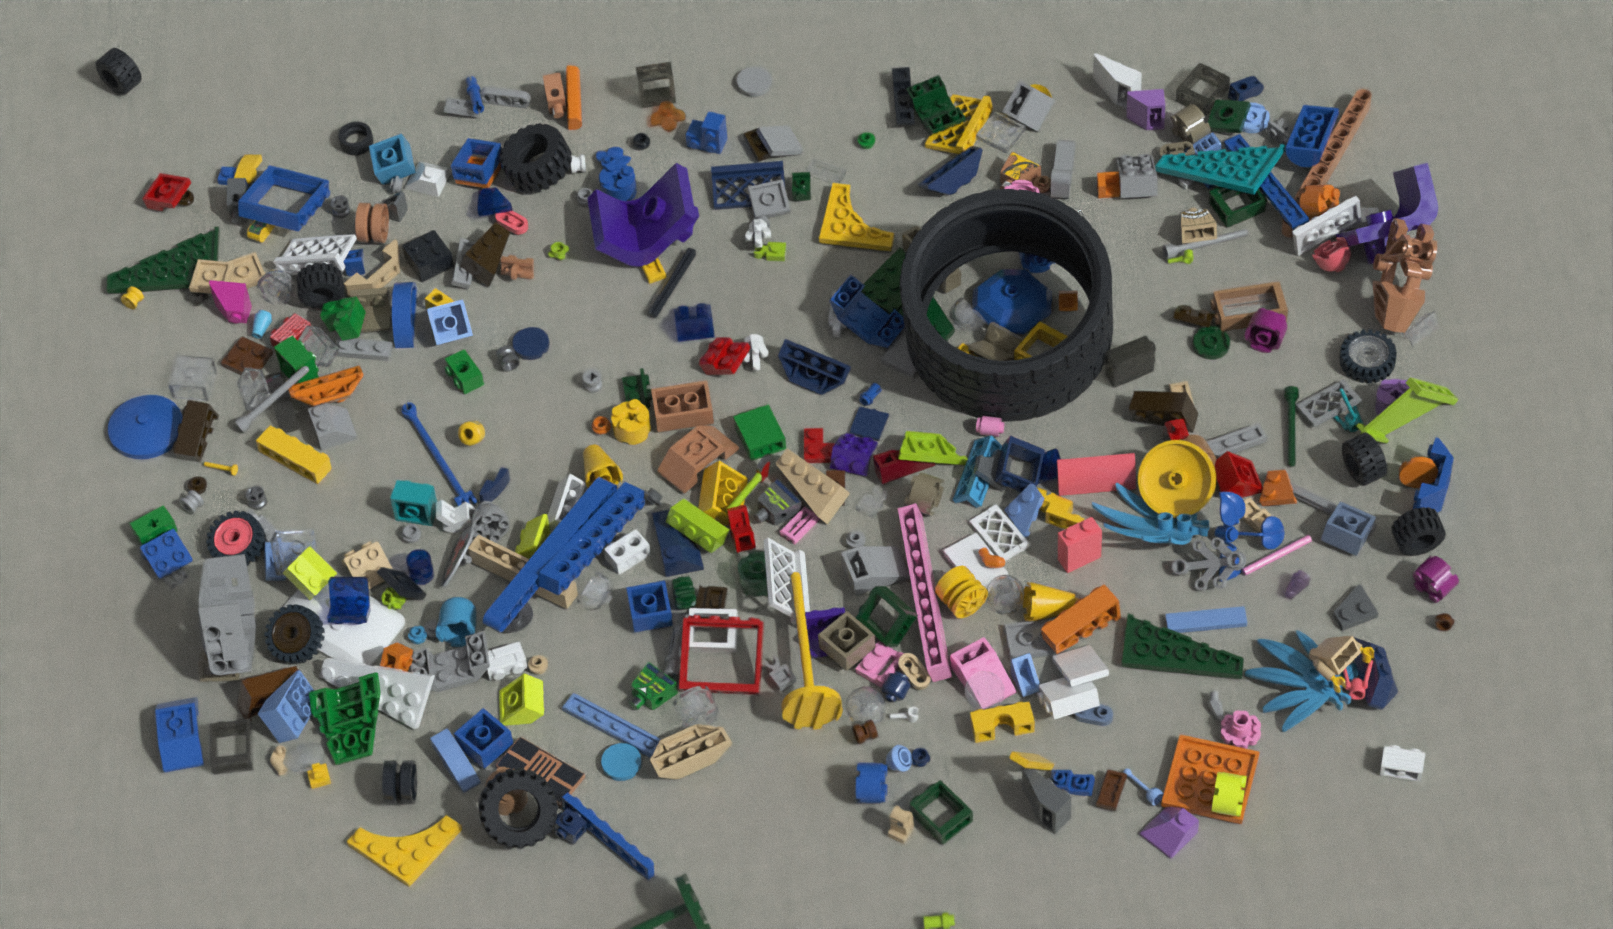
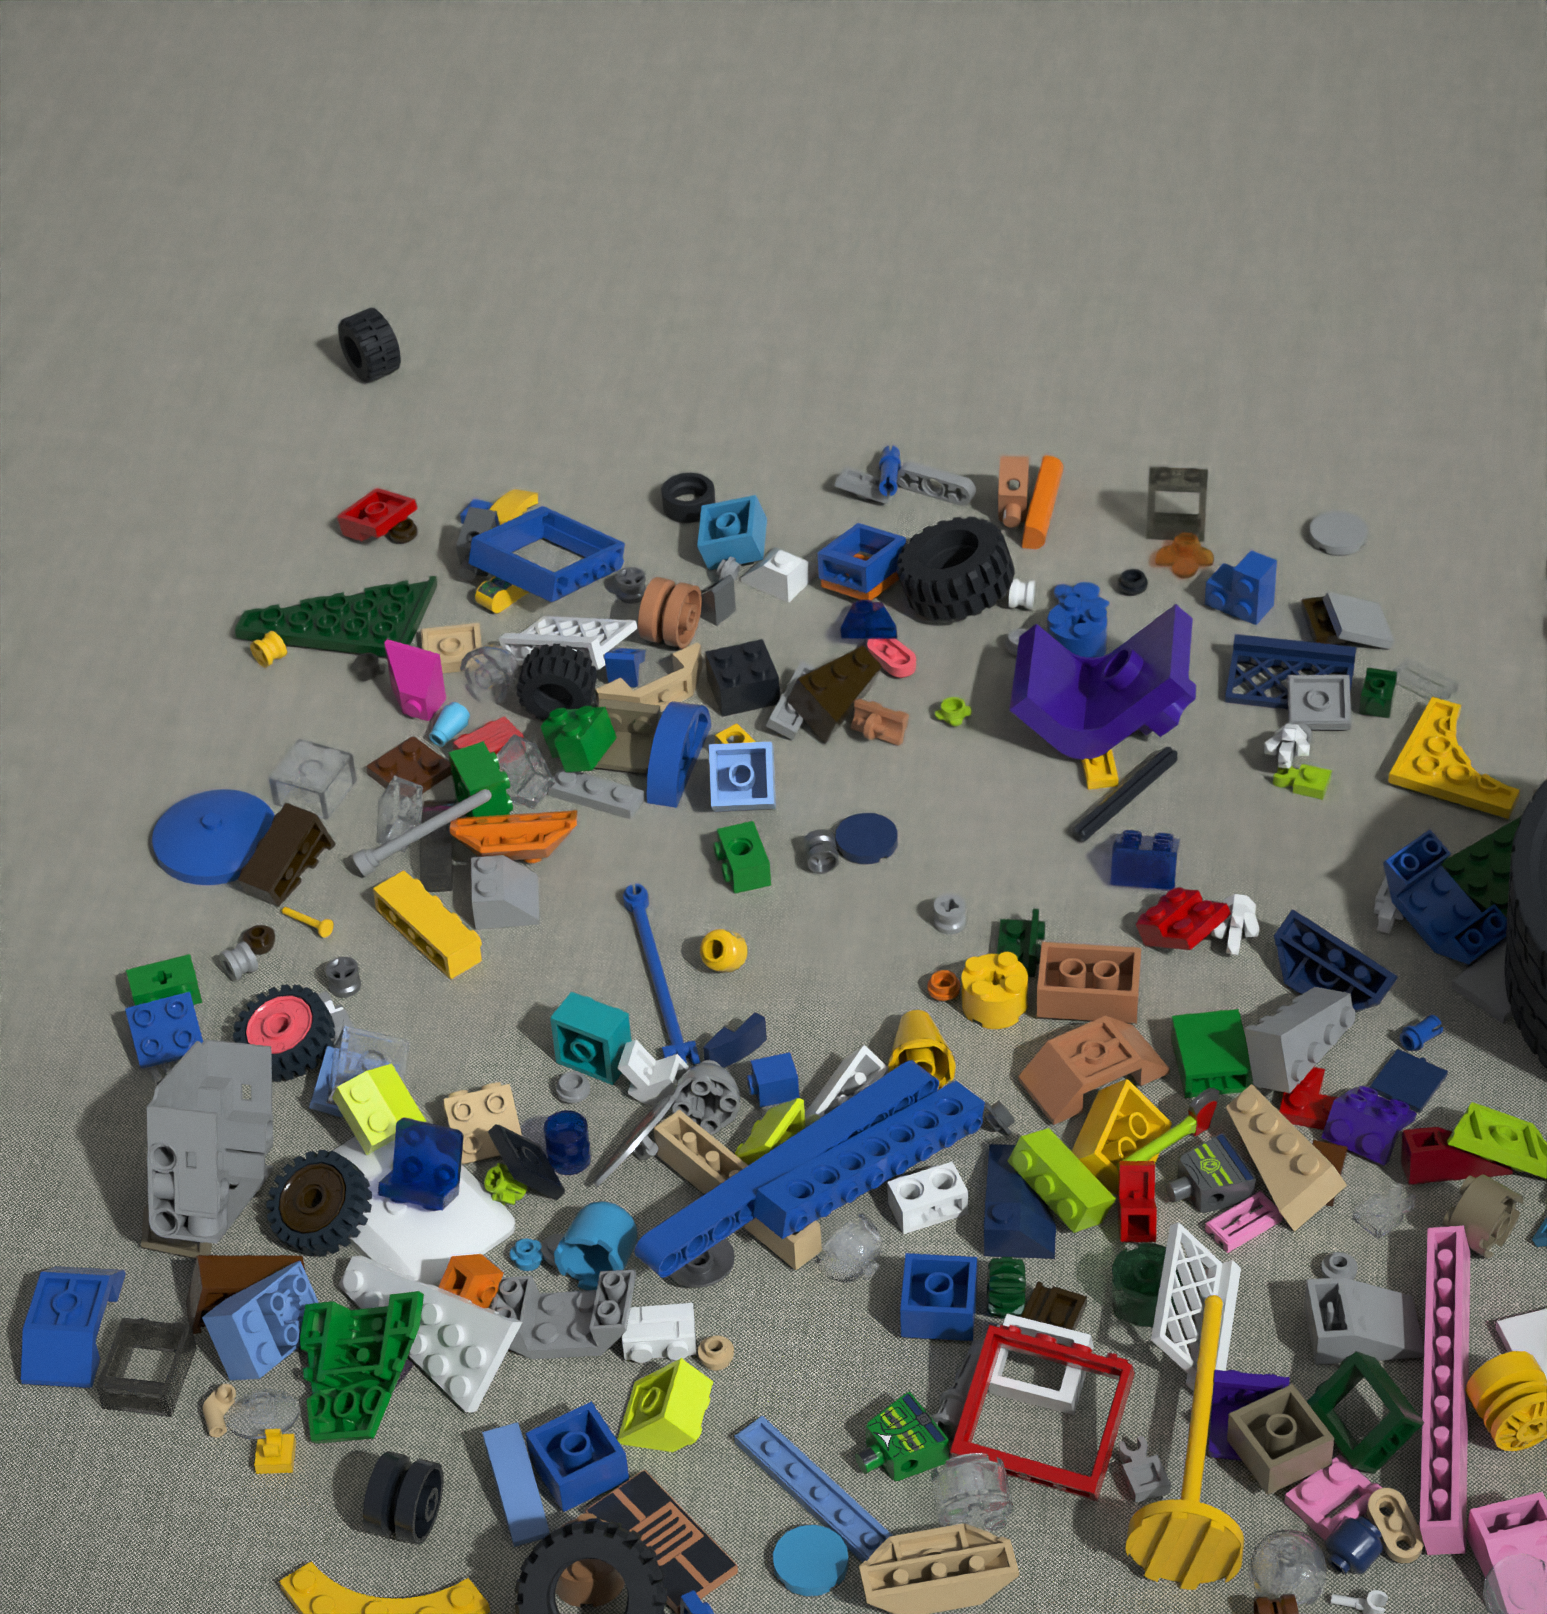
camera: 15 degrees right, 10 degrees down
tan tile [189,259,234,294] -> none
green plate [858,132,876,149] -> none
none -> blue brick [746,1052,800,1107]
none -> light grey wedge [1244,987,1356,1093]

